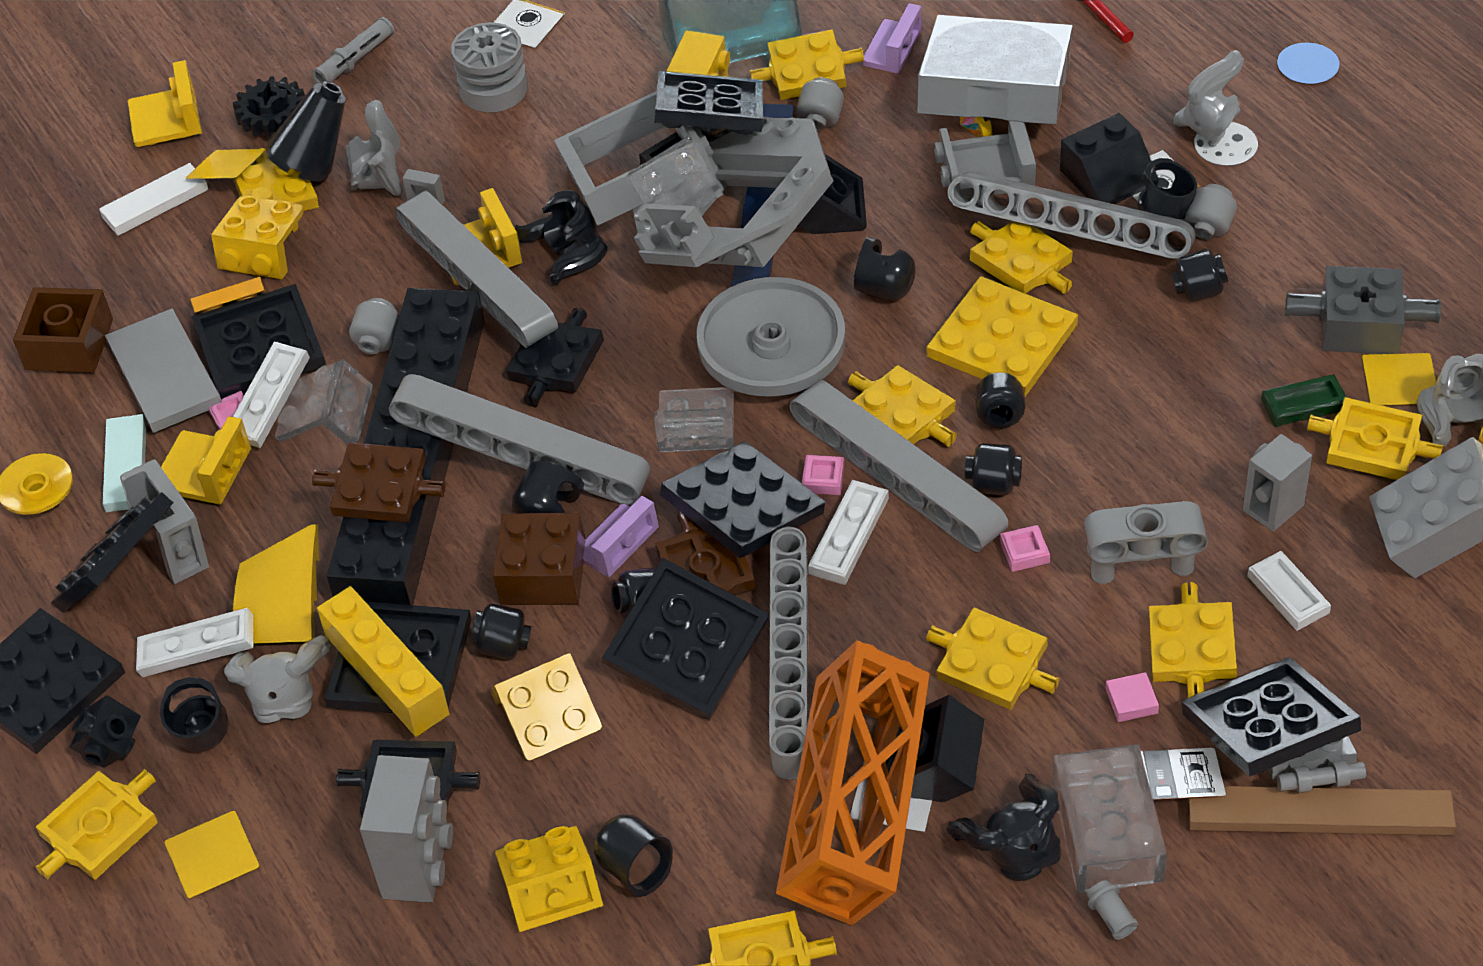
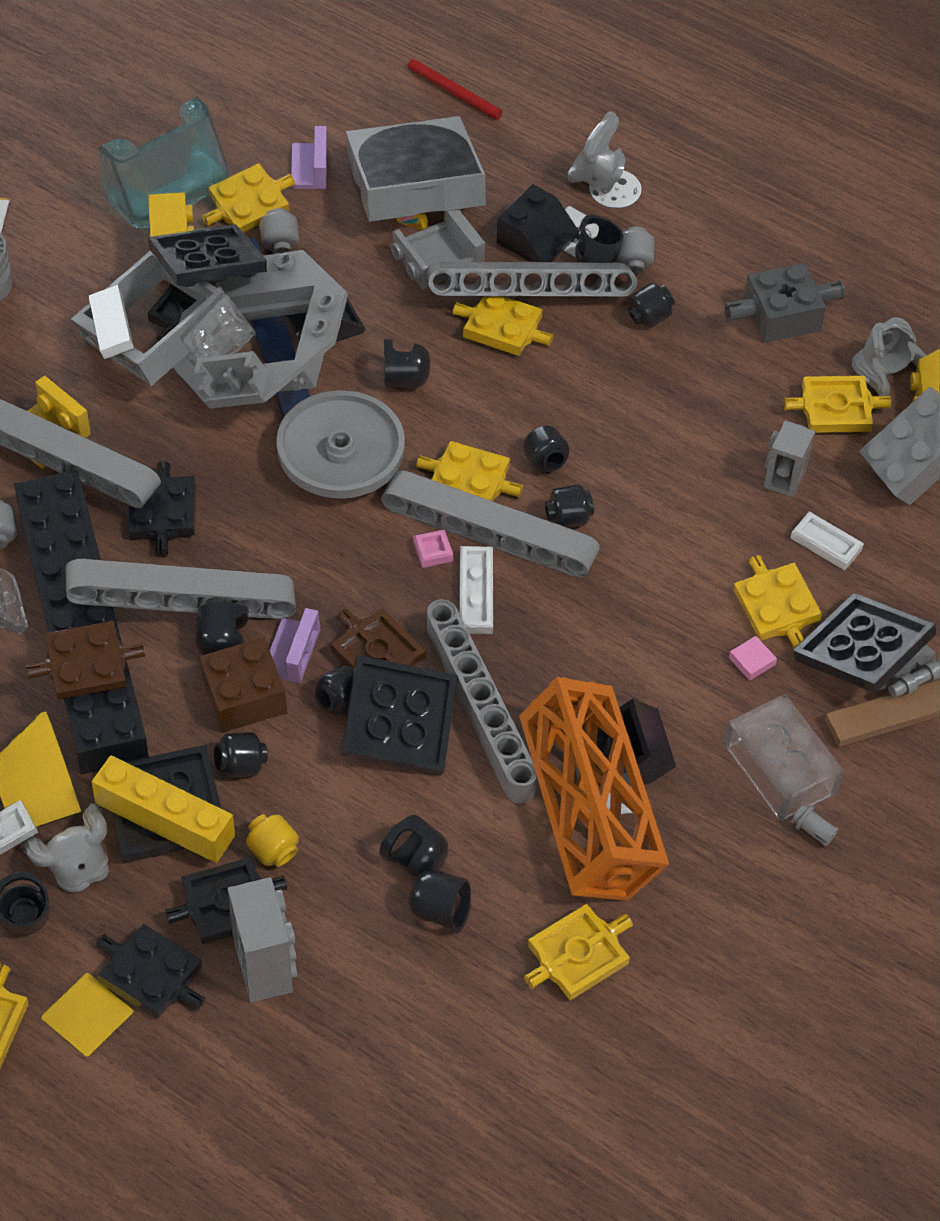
camera: 30 degrees left, 5 degrees up
yellow bracket [490,653,602,761] -> none
yellow bracket [495,826,603,932] -> none
black hair [515,190,608,285] -> none
clear bracket [654,387,734,452] -> none
plate [660,441,826,558] -> none
yellow plate [926,607,1059,710] -> none
yellow plate [927,276,1078,397] -> none
black hair [947,774,1061,881] -> none
bright pink tile [1000,525,1050,572] -> none
light grey piece [1084,501,1208,584] -> none
sticker [1139,748,1226,800] -> none
dark green tile [1261,374,1347,427] -> none
light blue sticker [1277,43,1339,84] -> none
yellow sticker [1362,353,1436,405] -> none
none -> white tile [89,285,134,359]
none -> black plate [96,924,205,1020]
none -> yellow head [246,814,299,868]
none -> black helmet [379,814,449,878]

